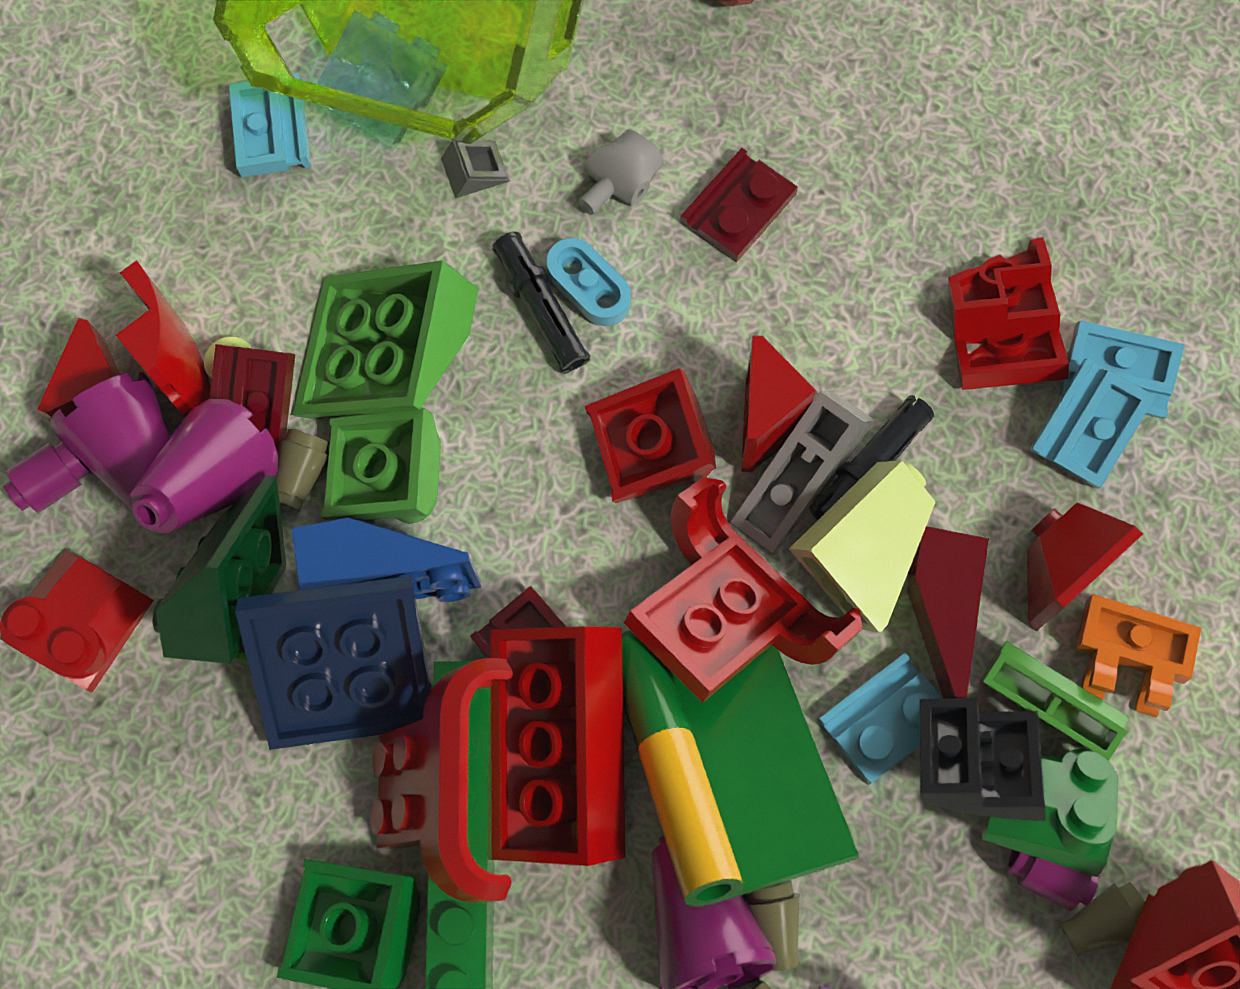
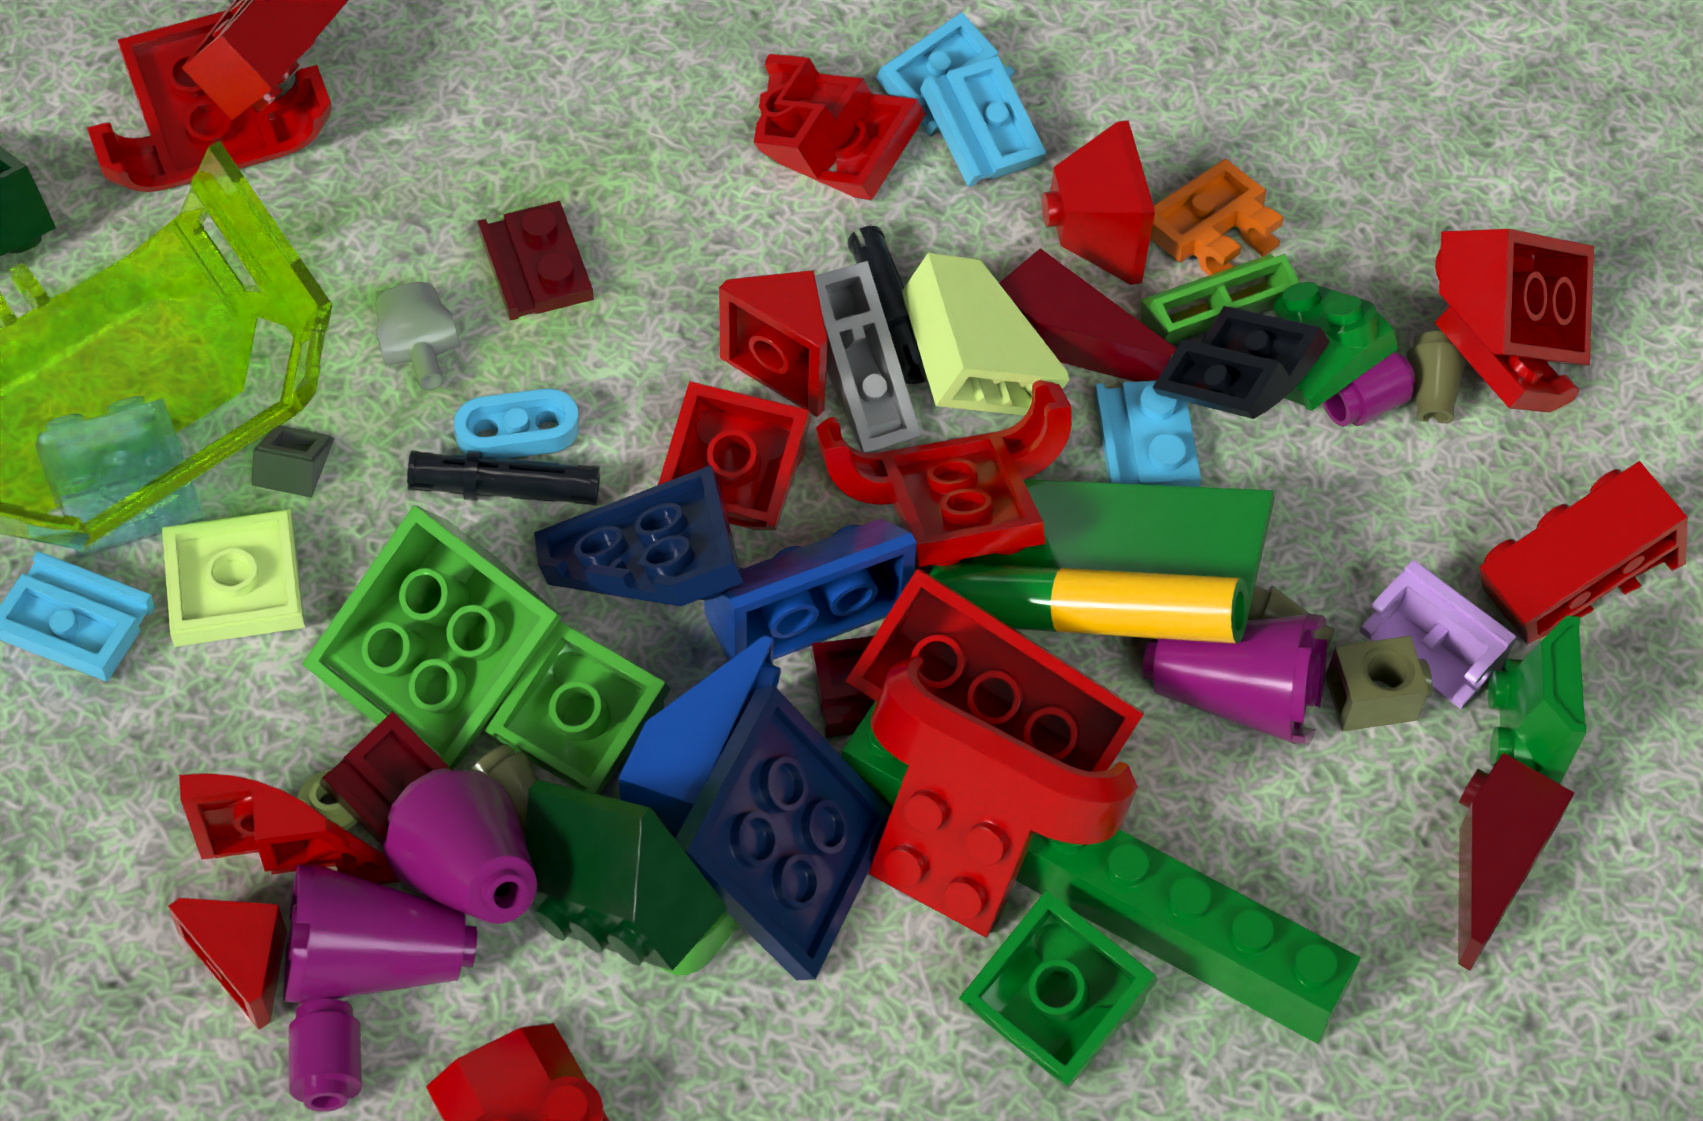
camera: 65 degrees left, 15 degrees down
none -> yellowish green plate [162,509,305,647]
none -> dark blue plate [534,465,743,607]
none -> blue slope [704,518,917,661]

